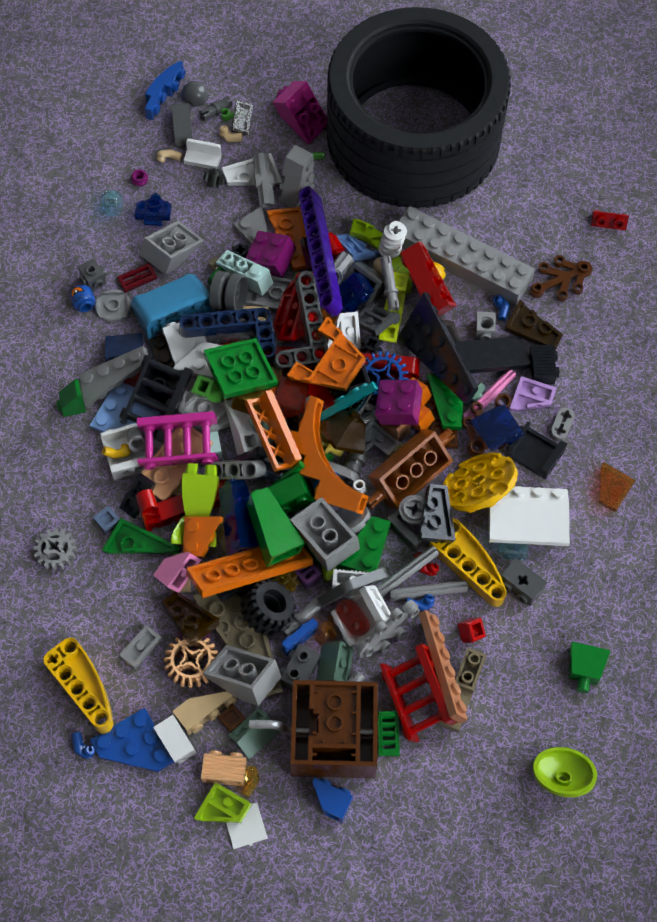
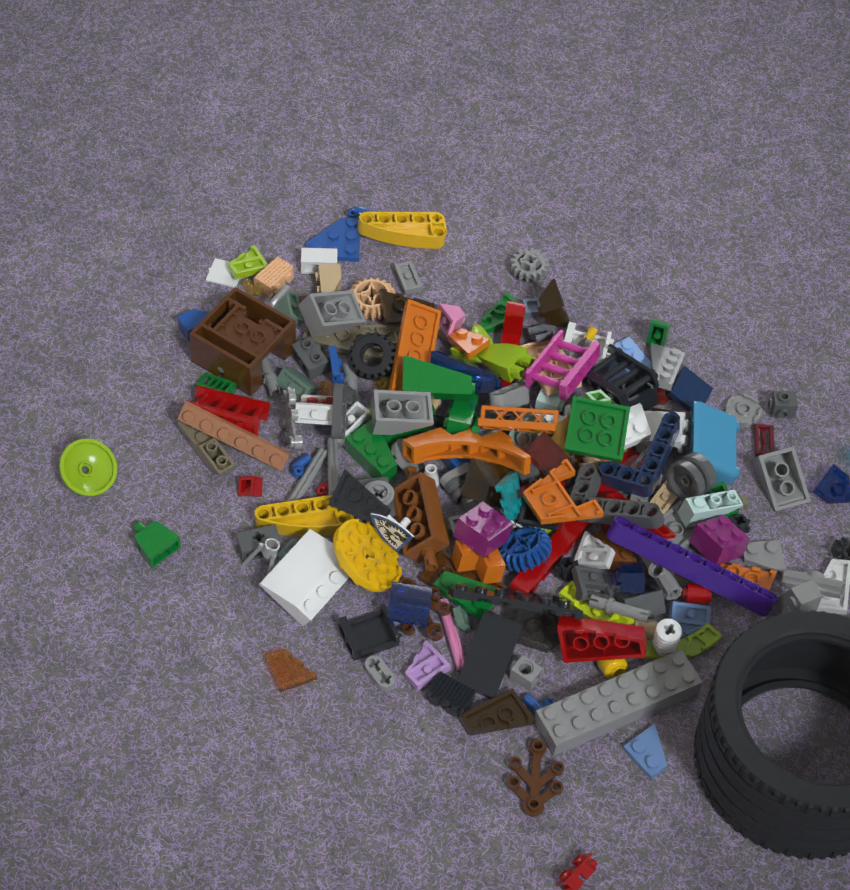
camera: 120 degrees right, 10 degrees down
blue head [69,285,96,313] -> none
none -> light grey plant [241,538,280,575]
none -> shield [370,513,414,552]
none -> dark brown slope [537,279,570,328]
none -> medium blue wing [623,724,667,780]

